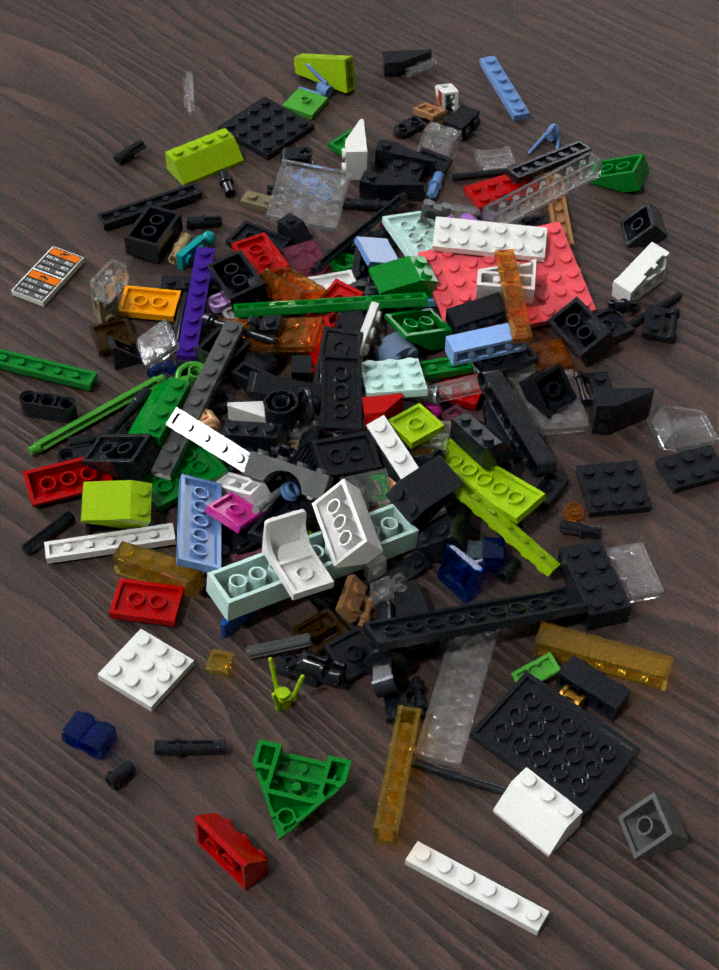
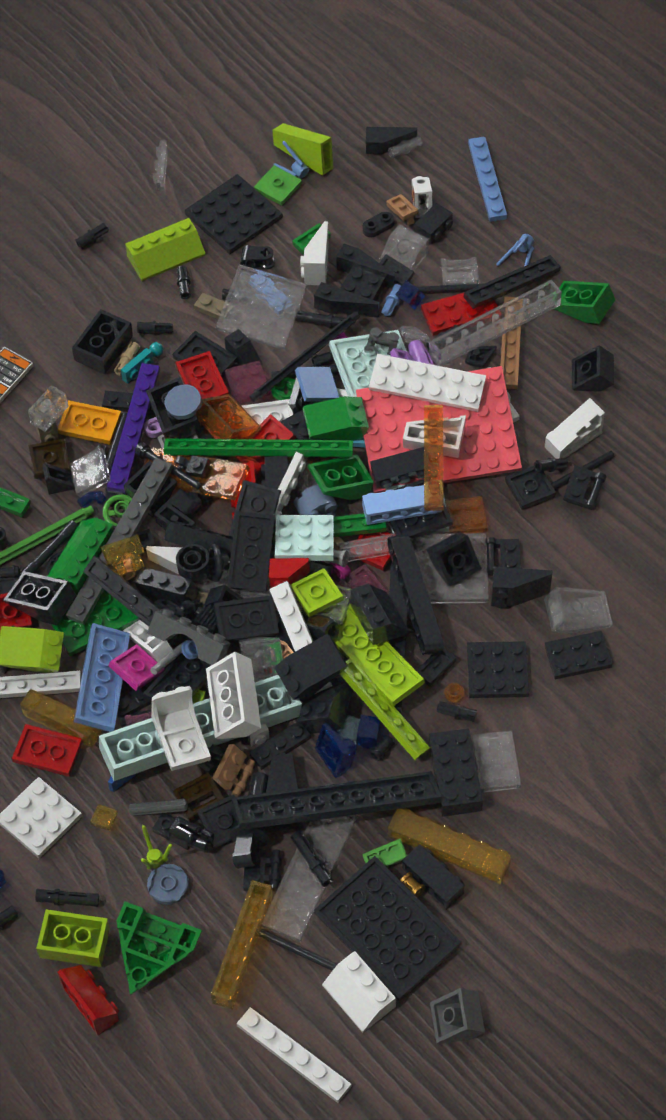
camera: 10 degrees right, 10 degrees up
black plate [96,182,203,230] -> none
black brick [291,355,312,383] -> none
clear plate [370,573,407,605] -> none
black brick [547,297,616,367] -> none
none -> lime brick [36,909,110,967]
none -> clear yellow plate [101,534,144,576]
none -> sand blue tile [147,864,189,905]
none -> sand blue tile [164,385,202,419]
none -> black pin [290,830,334,887]
none -> clear blue brick [395,280,425,310]

